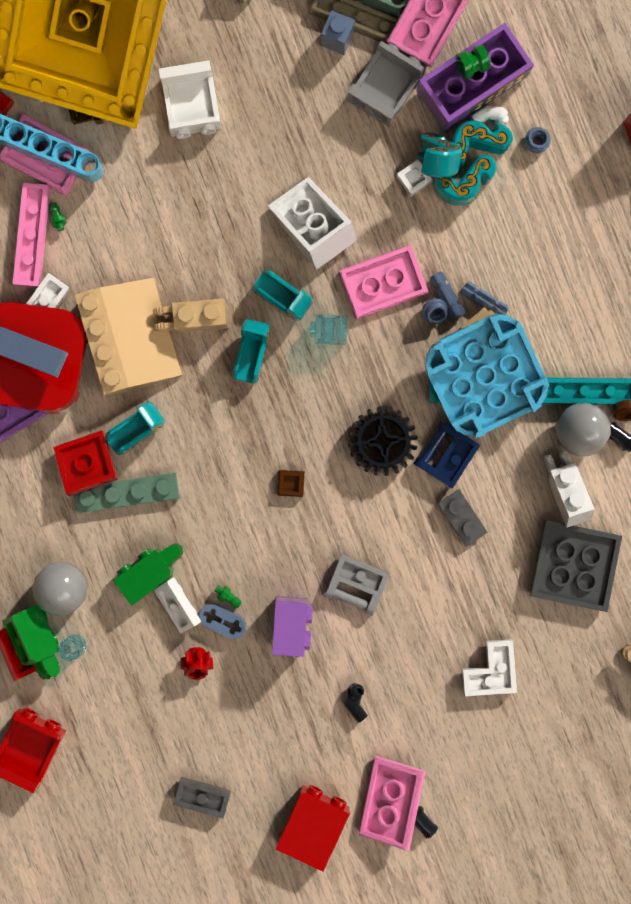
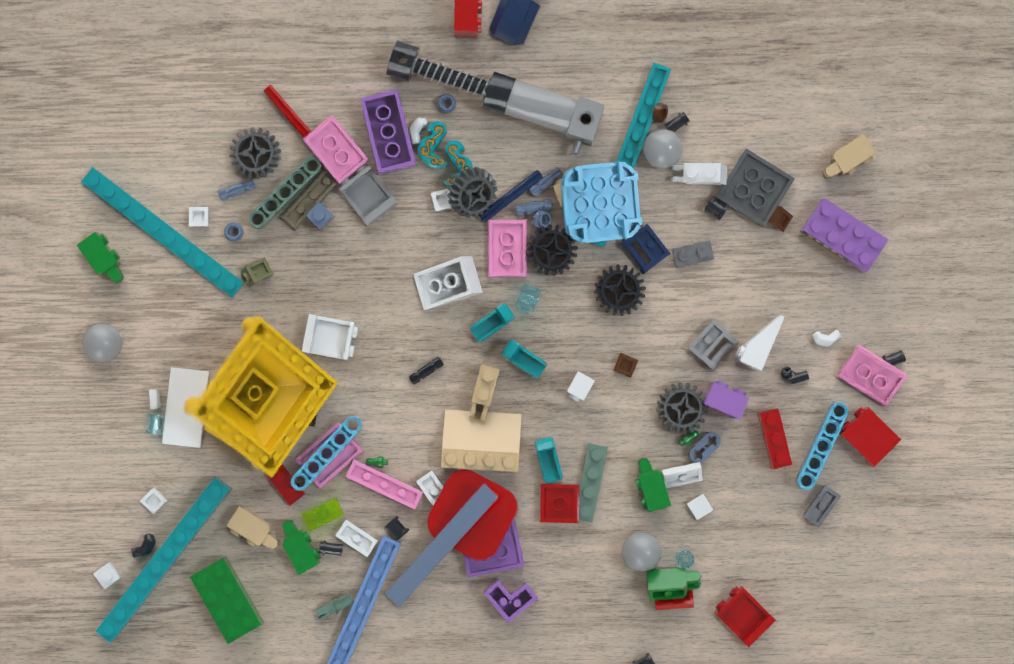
camera: 65 degrees left, 0 degrees up
red gear [180,647,213,680] -> none
teal animal [417,132,463,178] -> none
green wheel [456,44,491,80] -> none
white plate [462,639,517,696] -> none
none -> piece [386,40,605,155]
none -> black axle [409,357,444,385]
none -> dark grey gear [446,166,498,218]
none -> dark blue axle [479,170,543,222]
none -> black gear [526,224,578,276]
none -> white brick [566,371,595,402]
none -> dark grey gear [656,382,708,434]
none -> white tile [687,493,713,520]
none -> black bush [704,196,729,221]
none -> white slope [735,316,784,371]
none -> red brick [757,408,793,469]
none -> reddish brown tile [768,206,793,232]
none -> medium azure beam [796,403,848,490]
none -> medium lavender brick [800,198,889,273]
none -> white arm [812,329,842,347]

